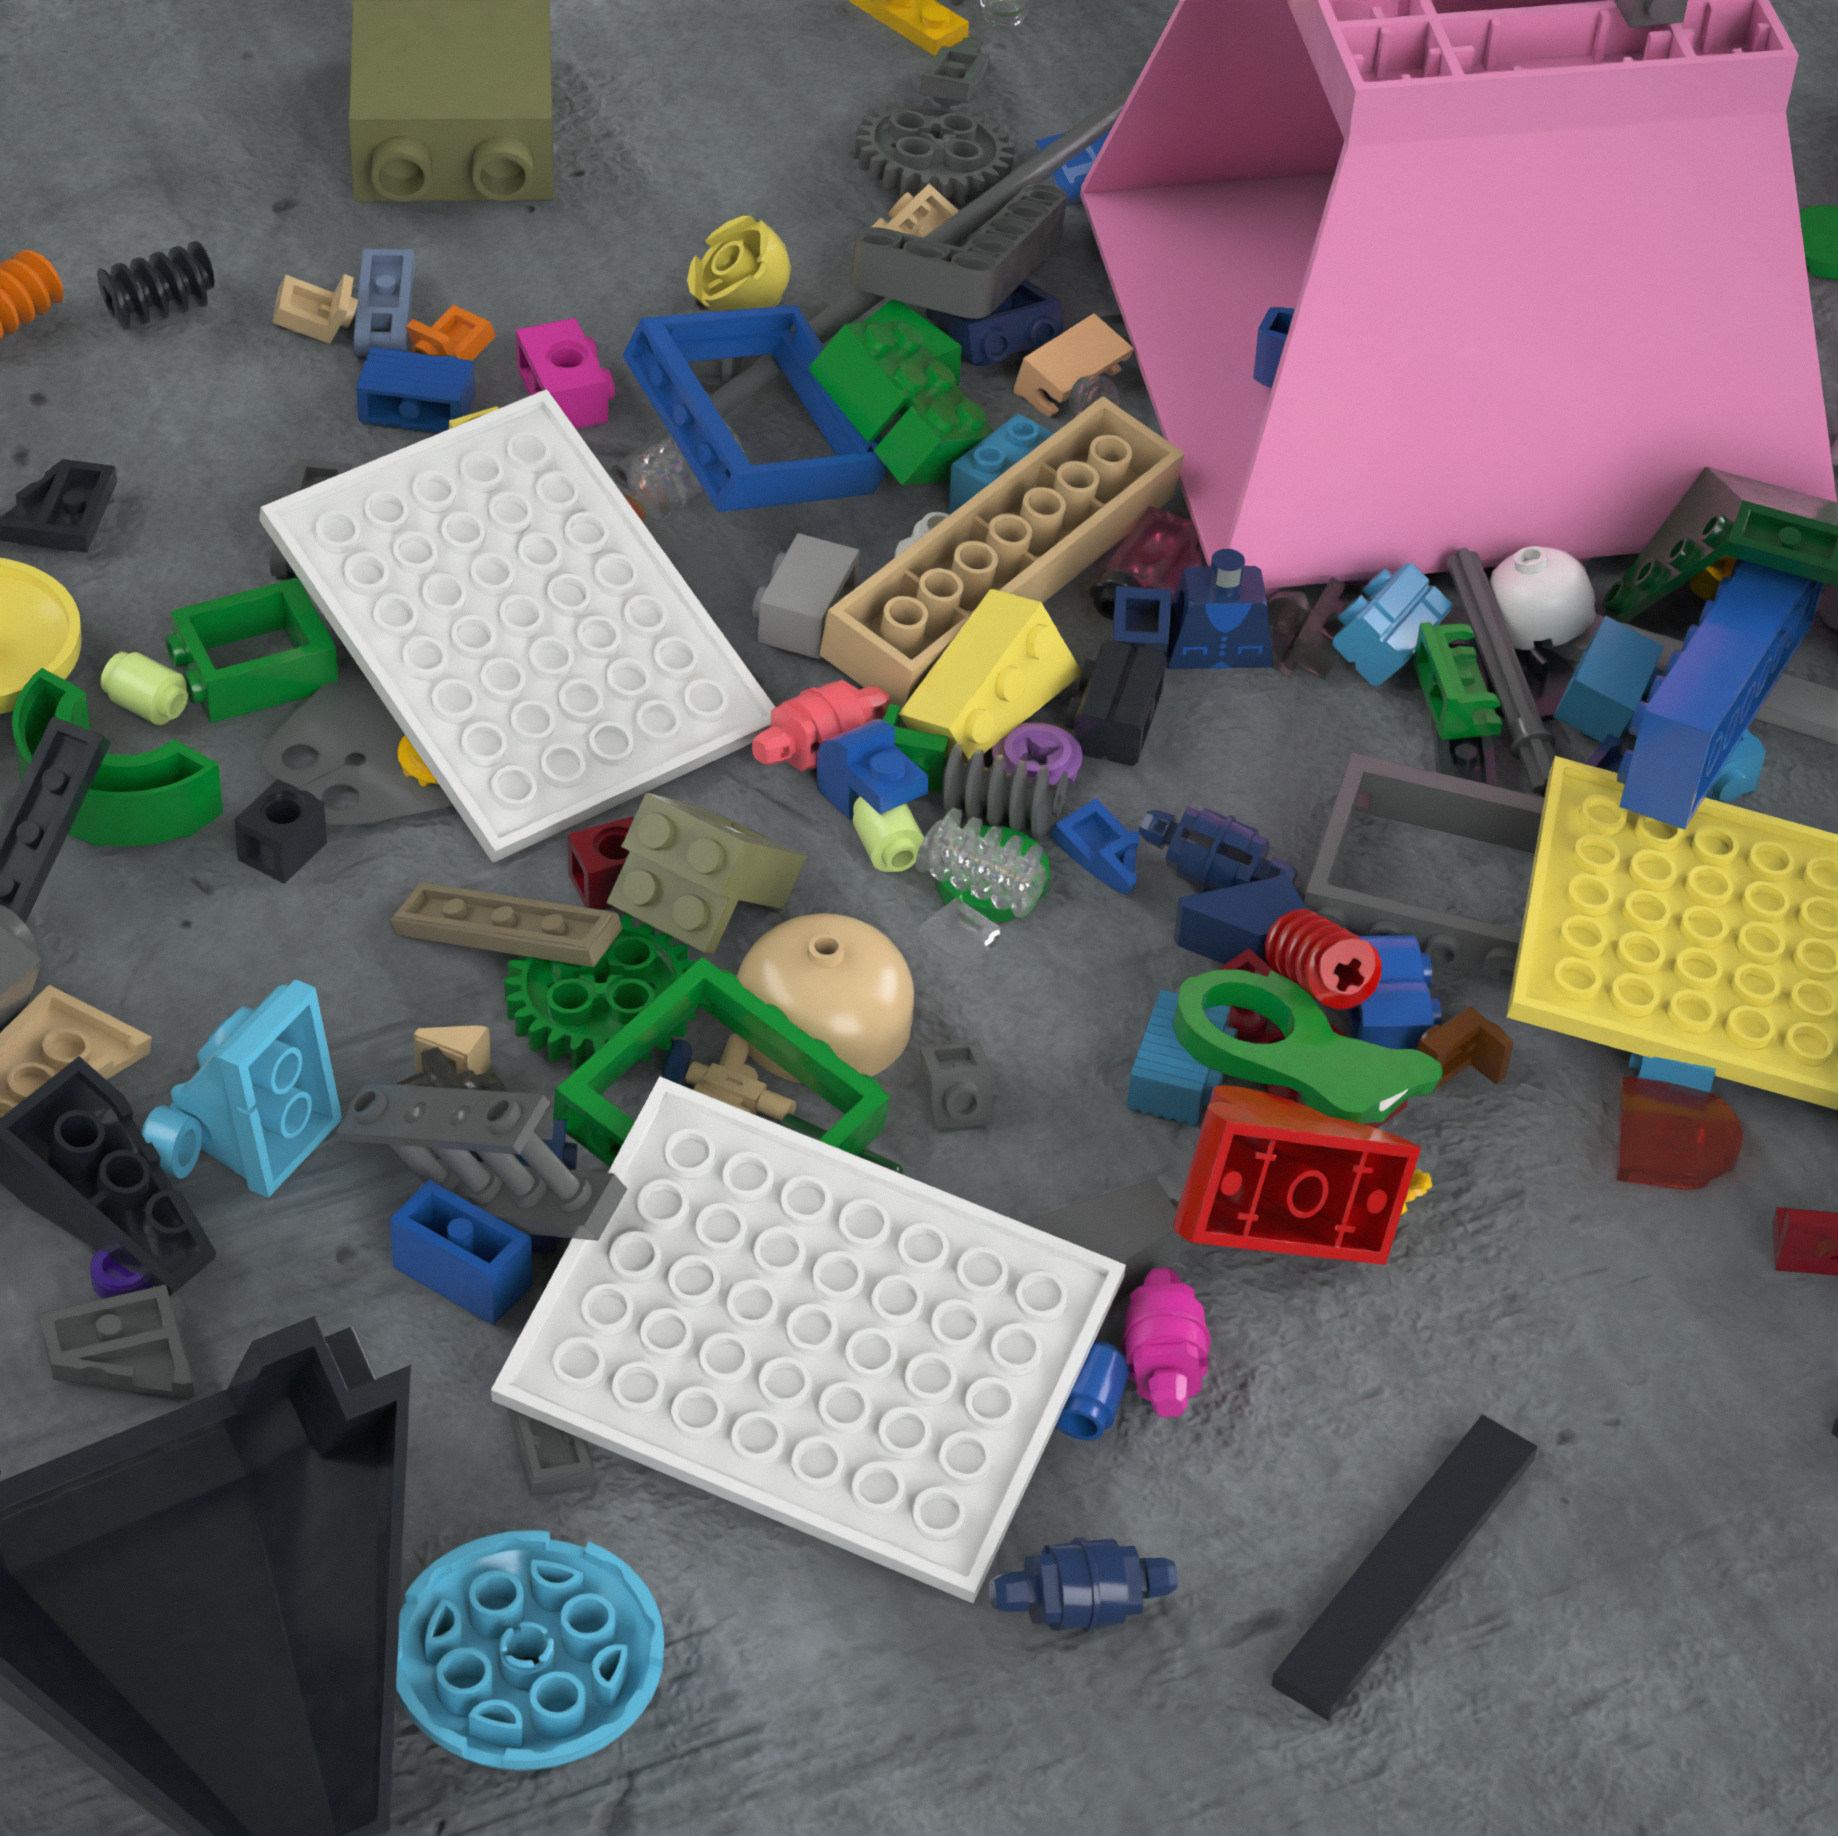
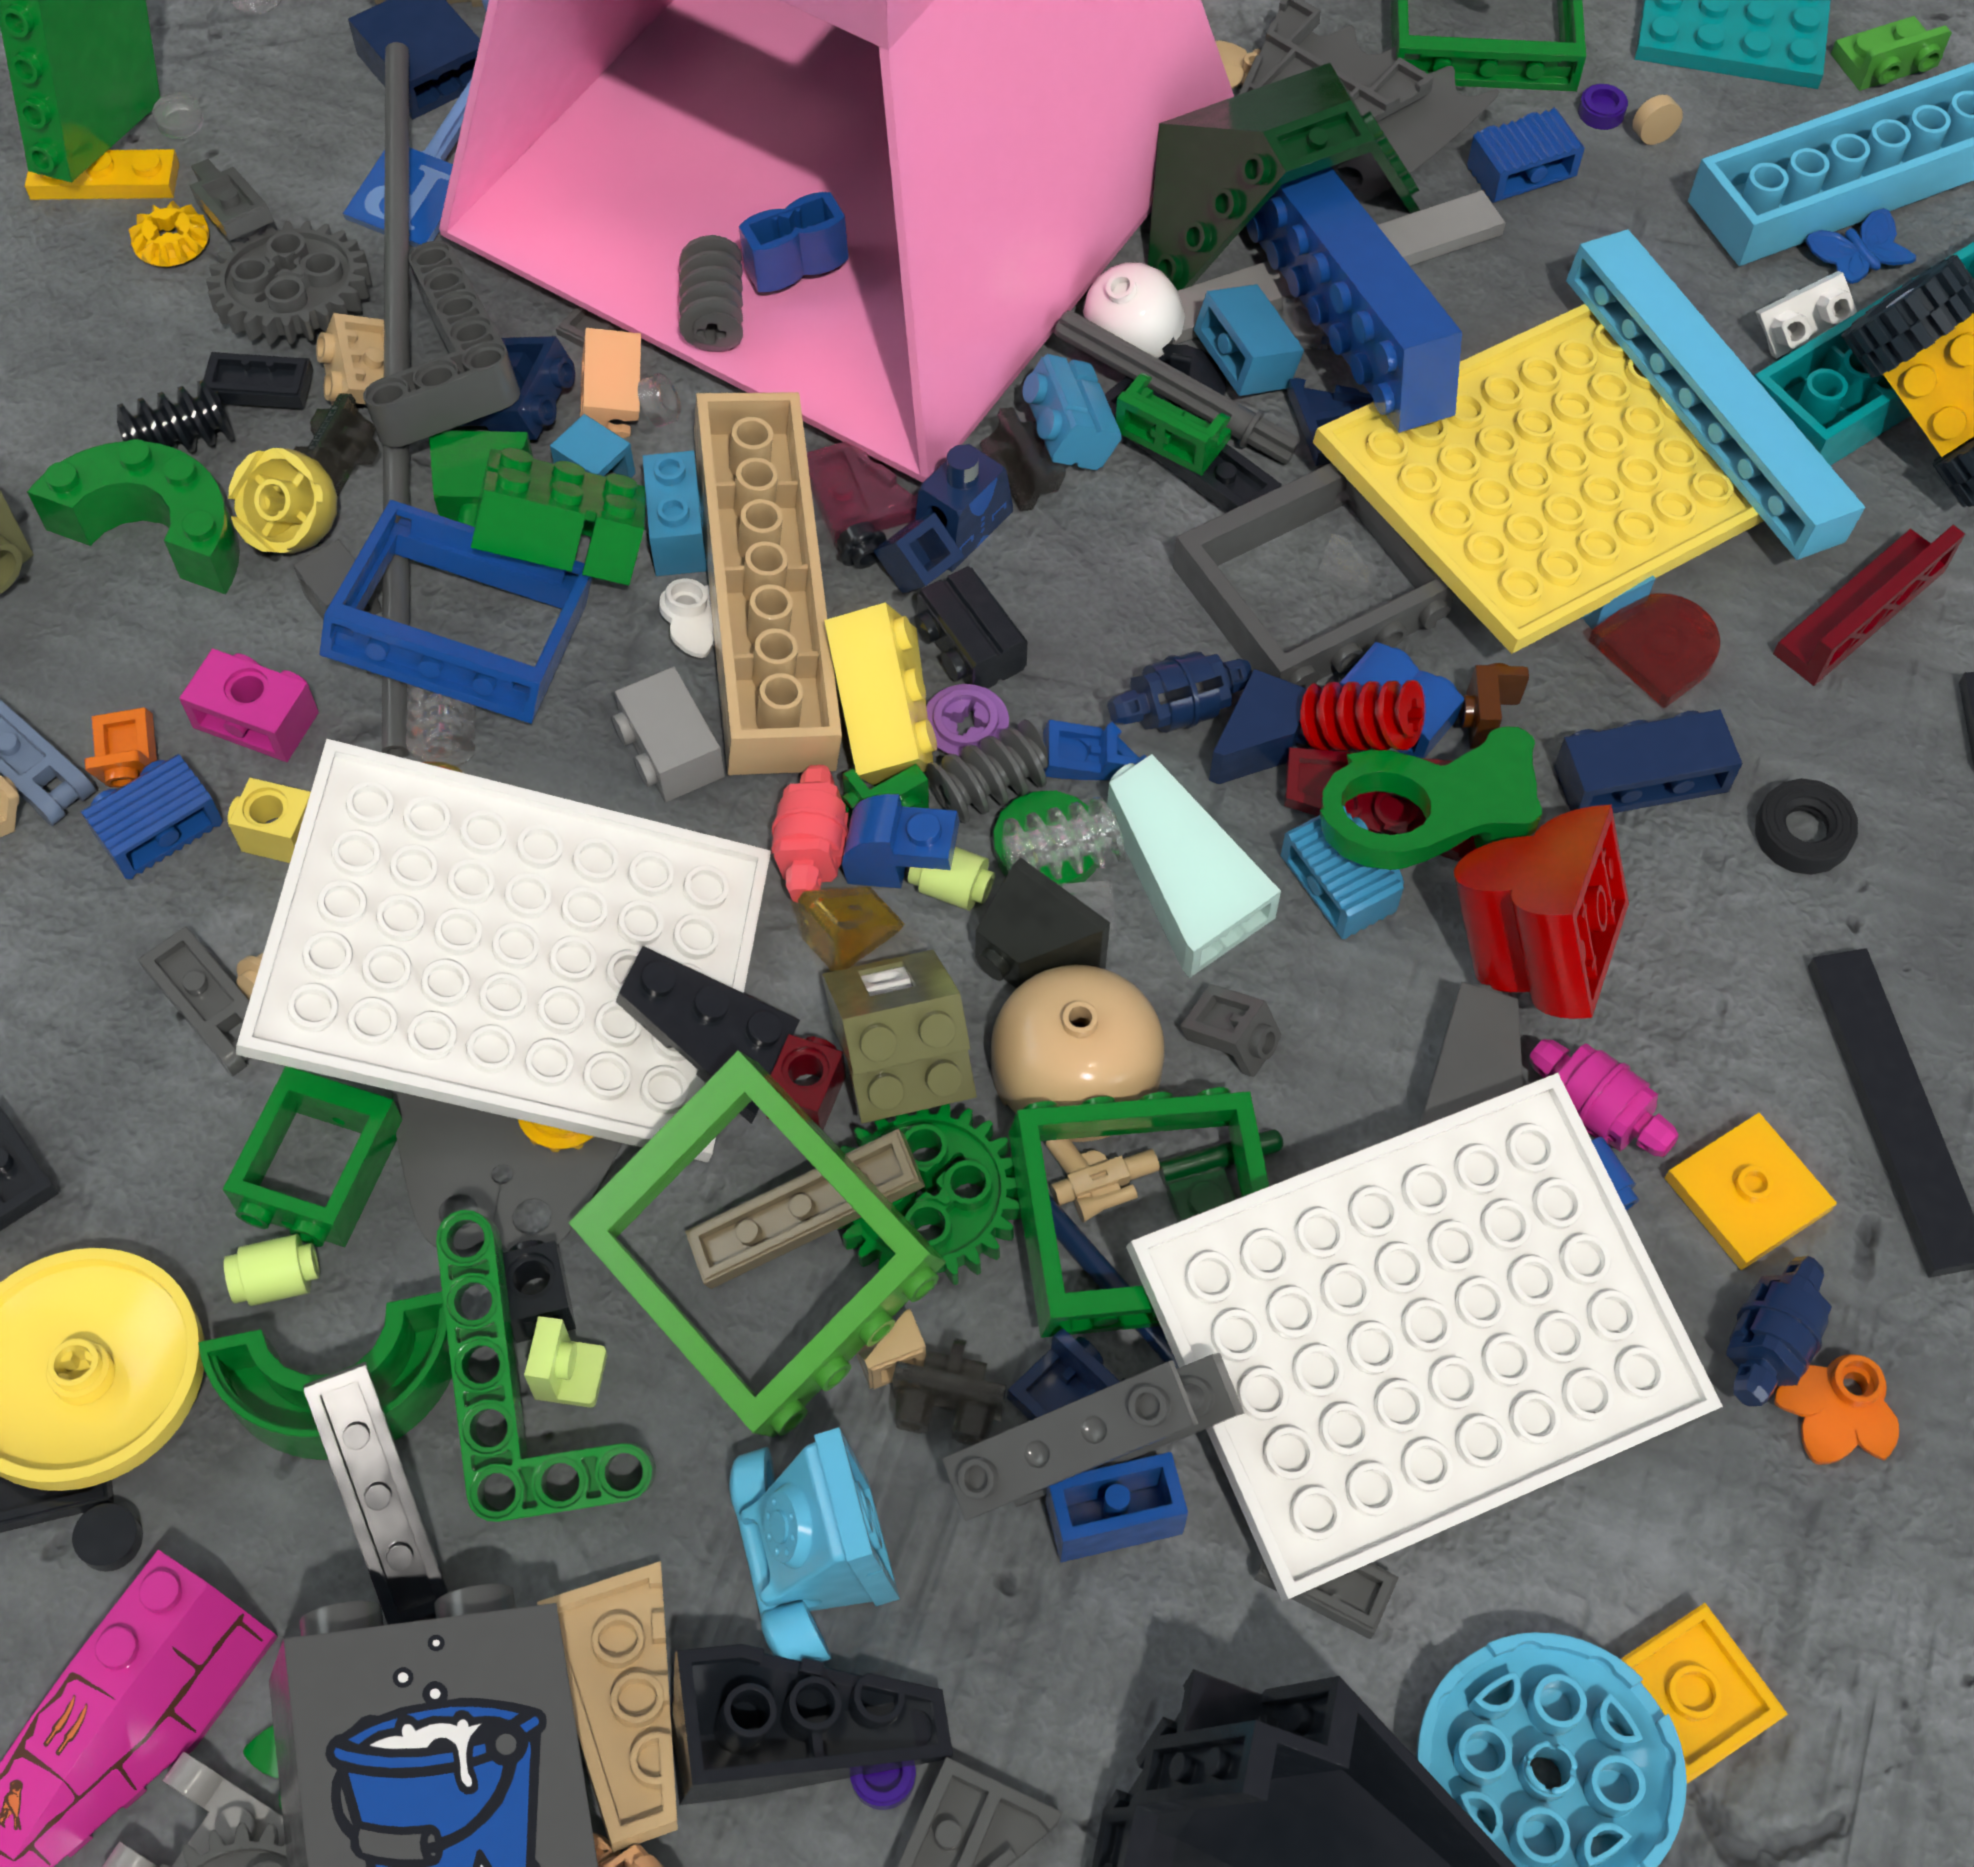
camera: 45 degrees left, 15 degrees up
none -> green brick [27,439,240,595]
none -> black piece [117,380,234,452]
none -> yellow gear [129,200,209,267]
none -> black plate [203,352,313,409]
none -> clear smoke hips [294,393,379,497]
none -> green beam [436,1210,656,1522]
none -> yellowish green bracket [524,1316,607,1408]
none -> dark azure panel [550,414,636,478]
none -> bright green window [569,1050,946,1438]
none -> black wing [616,946,800,1124]
none -> dark grey piece [679,235,743,352]
none -> clear yellow slope [798,887,904,972]
none -> pearl dark grey slope [975,857,1110,989]
none -> light aqua slope [1107,754,1281,978]
none -> dark blue brick [1554,709,1743,813]
none -> yellow plate [1621,1603,1788,1784]
none -> yellow plate [1665,1112,1837,1271]
none -> black tyre [1755,778,1858,875]
none -> orange plate [1774,1354,1899,1465]

